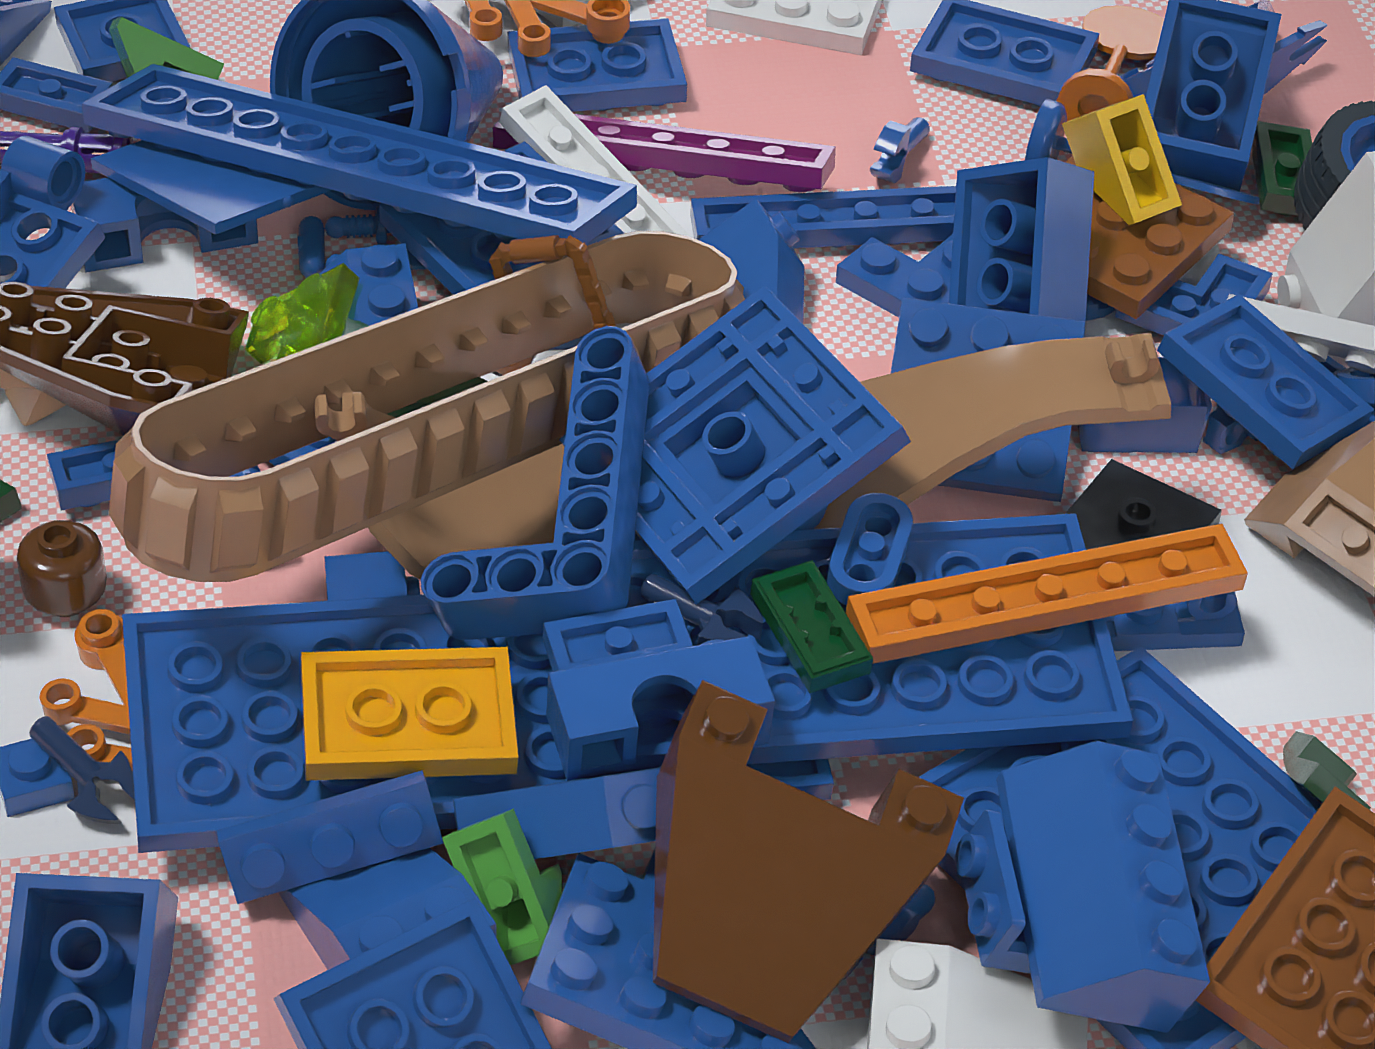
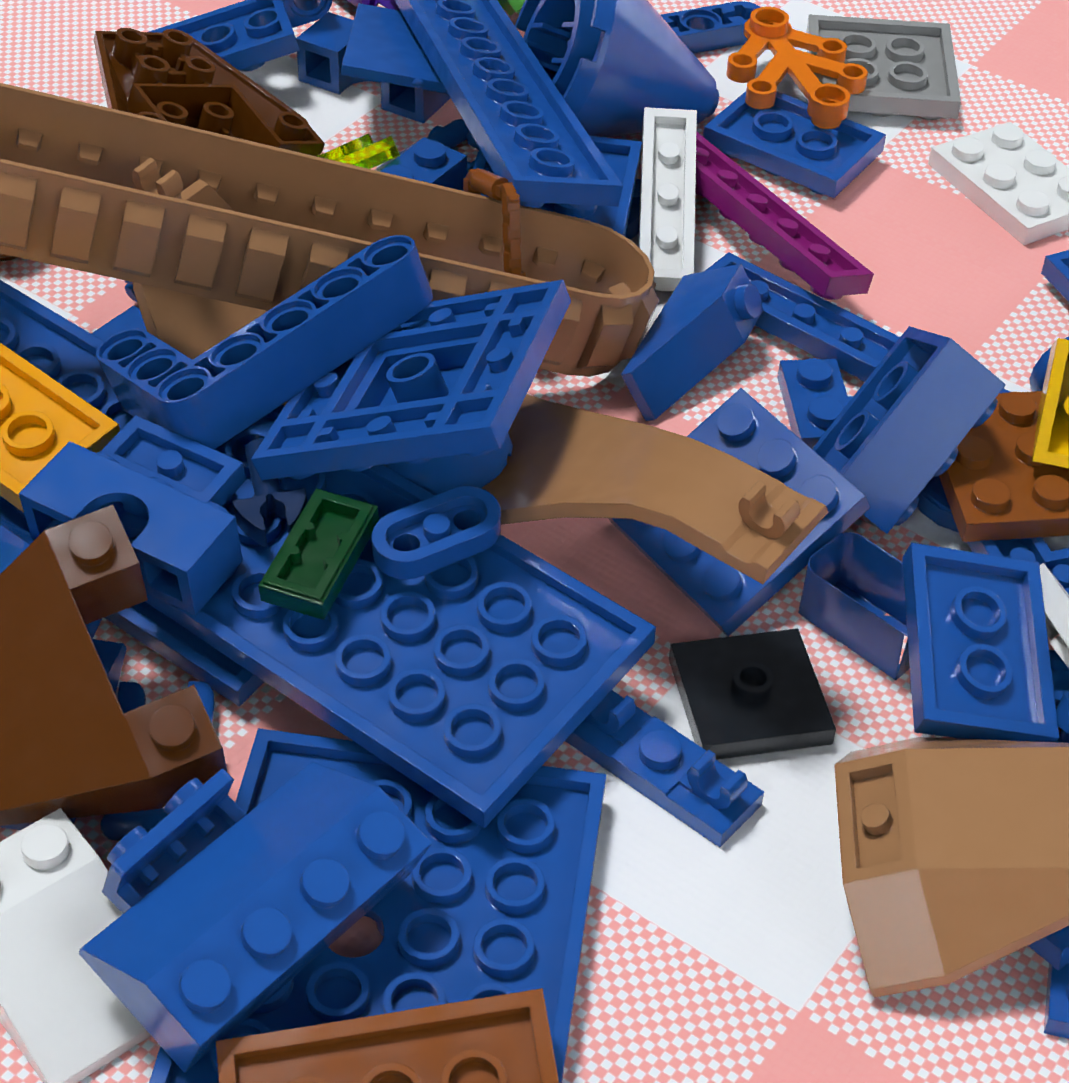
camera: 45 degrees right, 0 degrees up
orange plate [846,524,1248,664] -> none
blue bar [870,117,930,183] -> none
dark green slope [1283,731,1371,809] -> none

